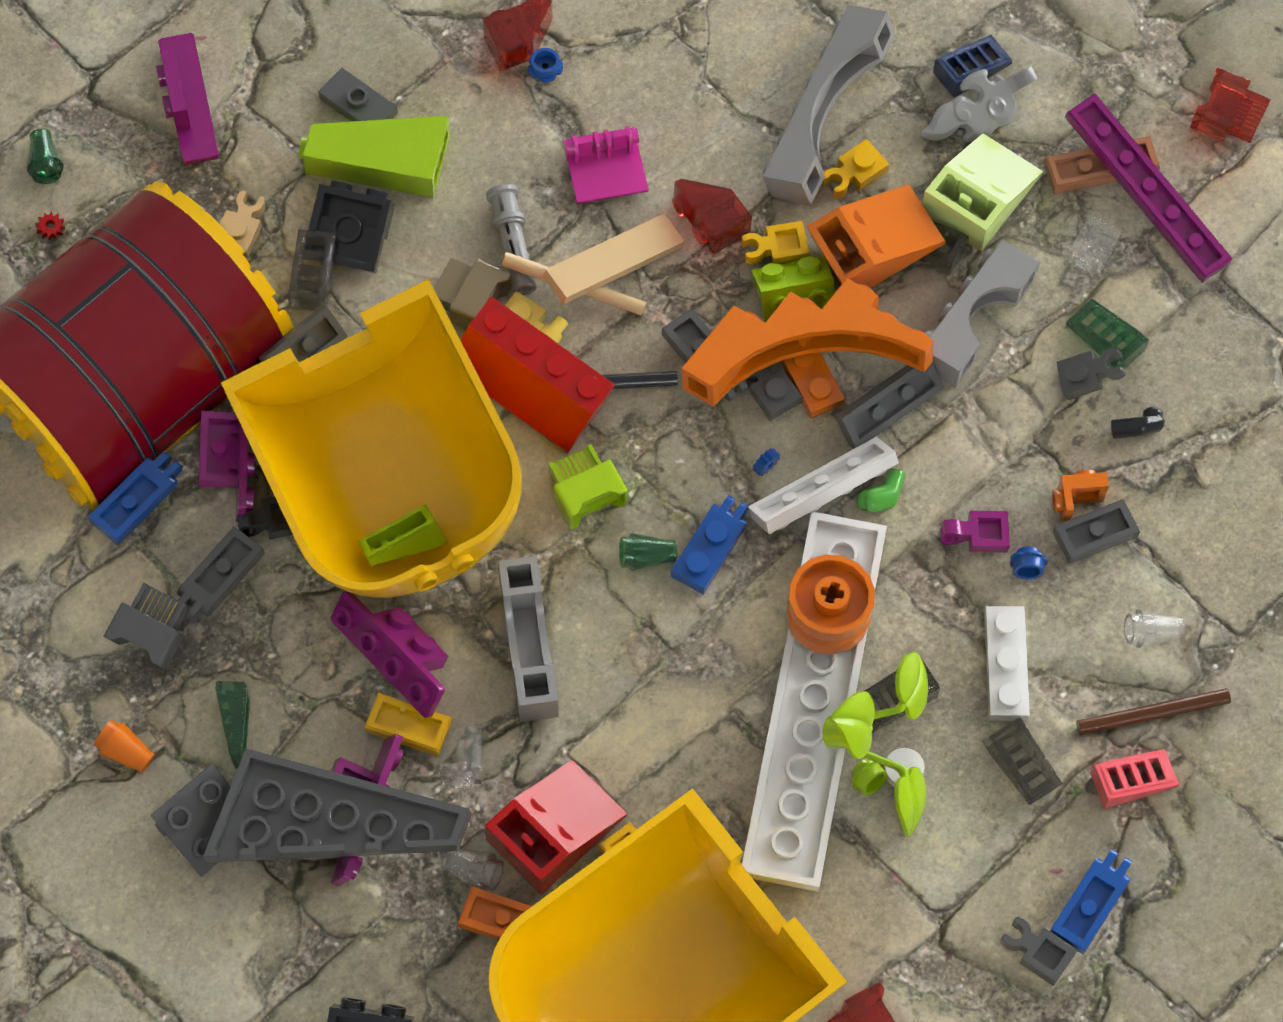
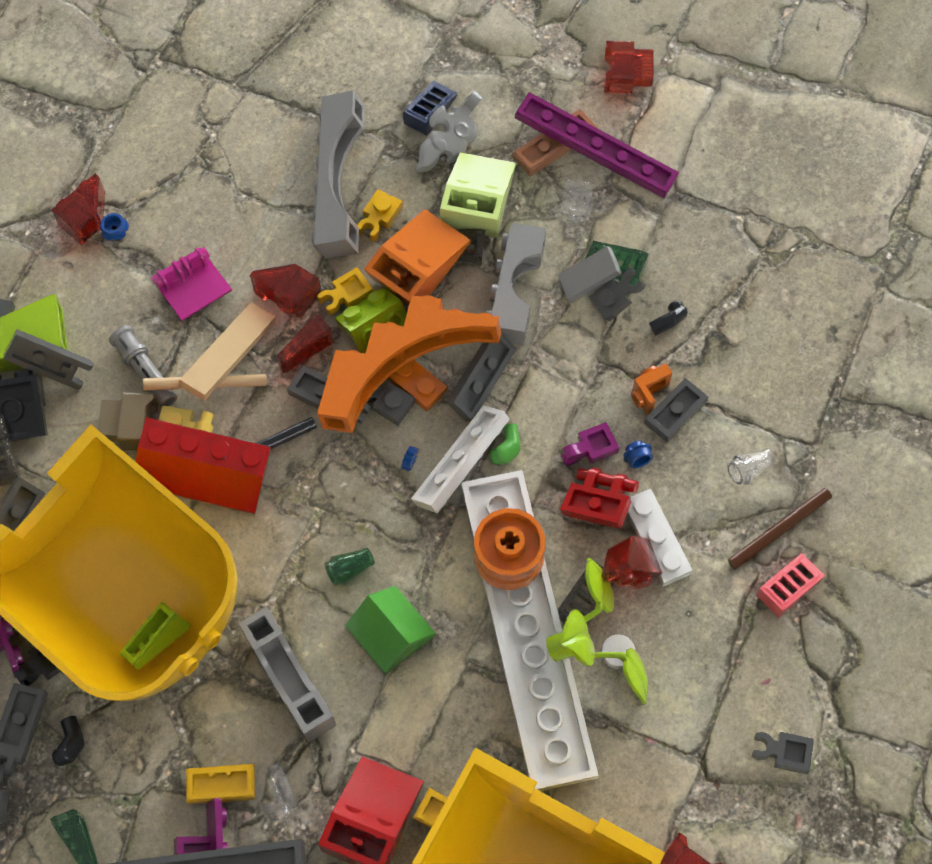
camera: 20 degrees left, 0 degrees up
magenta bracket [330,591,449,718] -> none
lime piece [549,444,628,530] -> none
blue hinge [670,495,748,595] -> none
lime plate [851,759,888,795] -> none
clear smoke slope [982,717,1063,805] -> none
blue hinge [1050,849,1132,955] -> none
none -> dark grey hinge [3,329,94,390]
none -> black arm [52,716,84,766]
none -> clear red slope [277,313,334,373]
none -> bright green slope [345,586,436,675]
none -> light grey tile [558,246,622,303]
none -> red plate [560,467,639,529]
none -> clear red slope [602,536,662,589]

